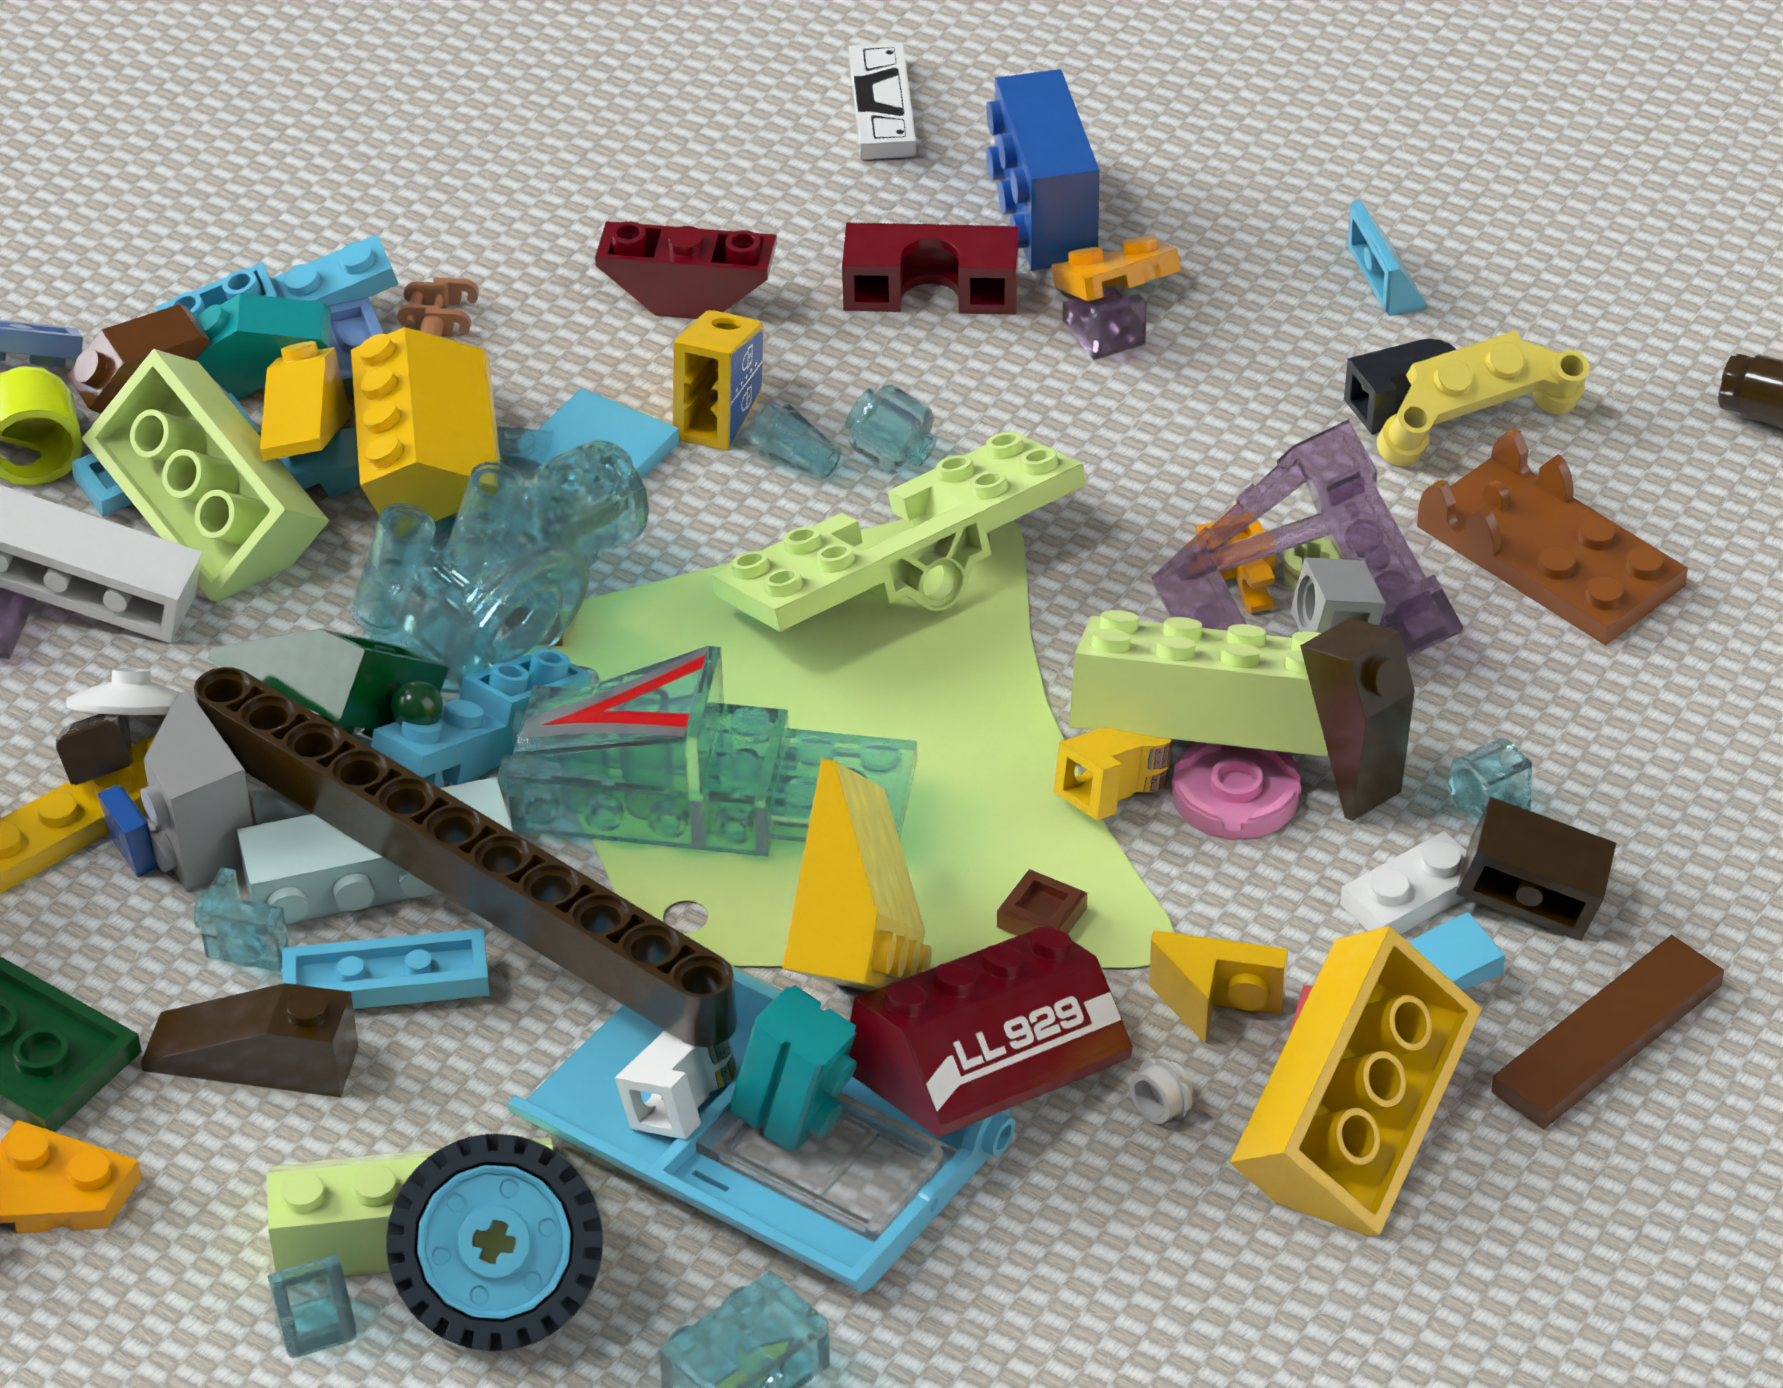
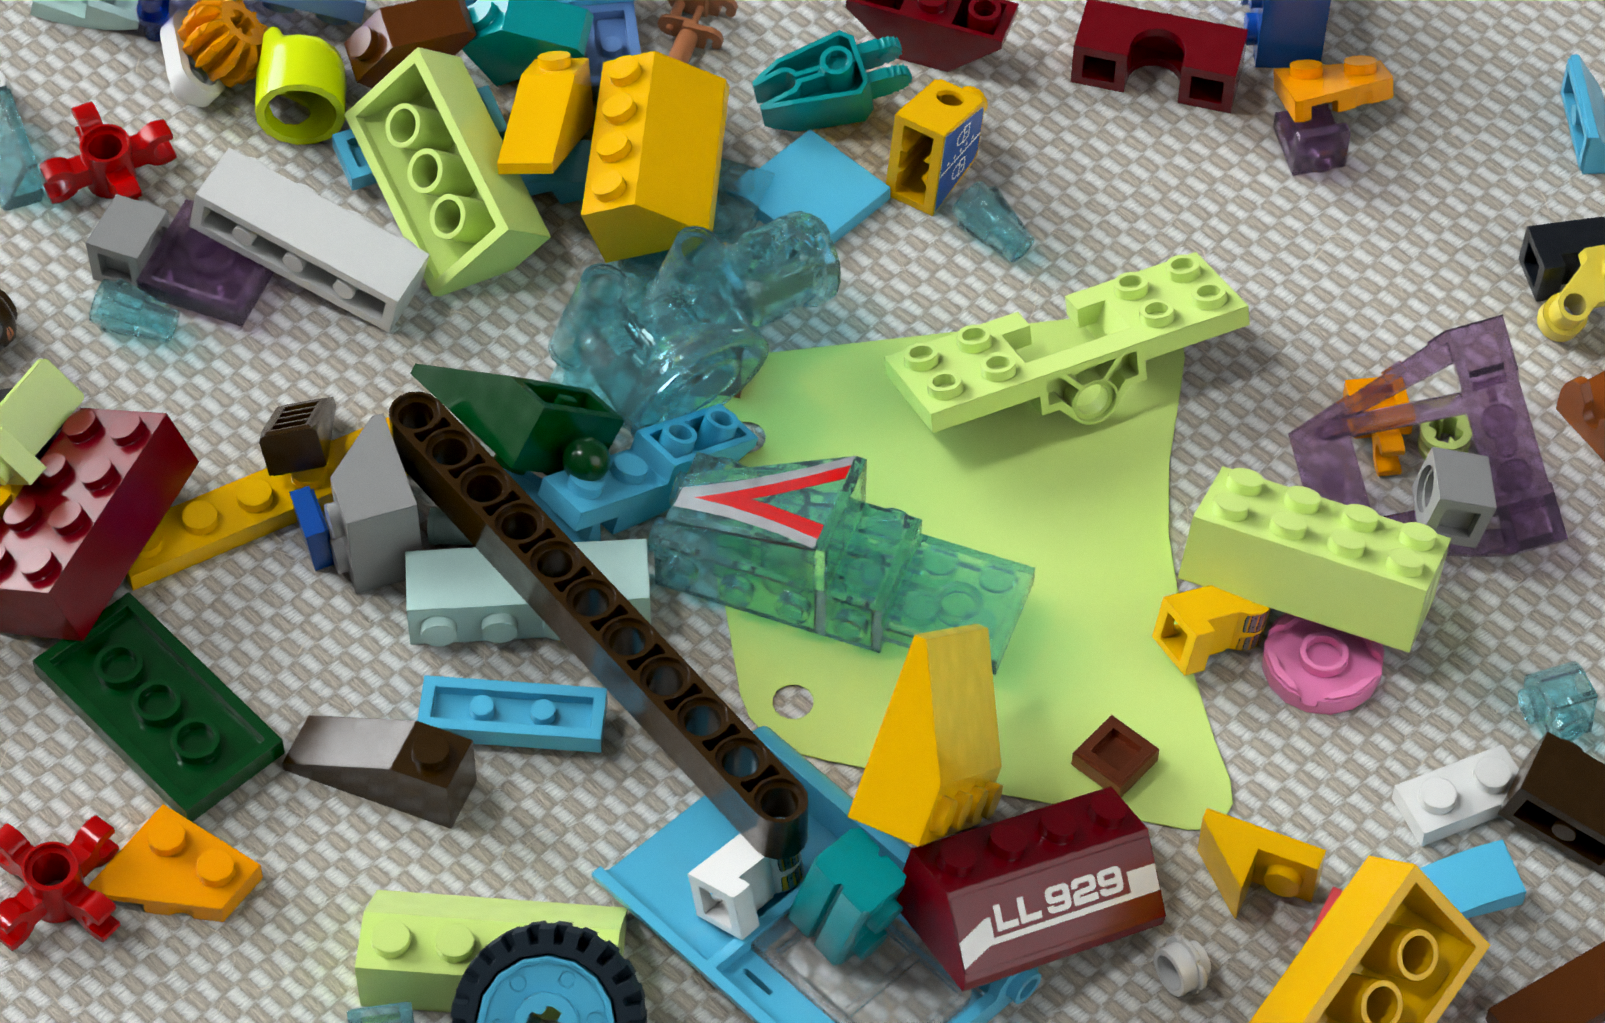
camera: 10 degrees right, 10 degrees up
white dish [66,668,182,715] -> none
clear light blue bracket [194,867,289,972] -> none
clear light blue head [845,384,938,474] -> none
dark brown slope [1300,617,1415,821] -> none
none -> teal hinge [752,30,913,132]

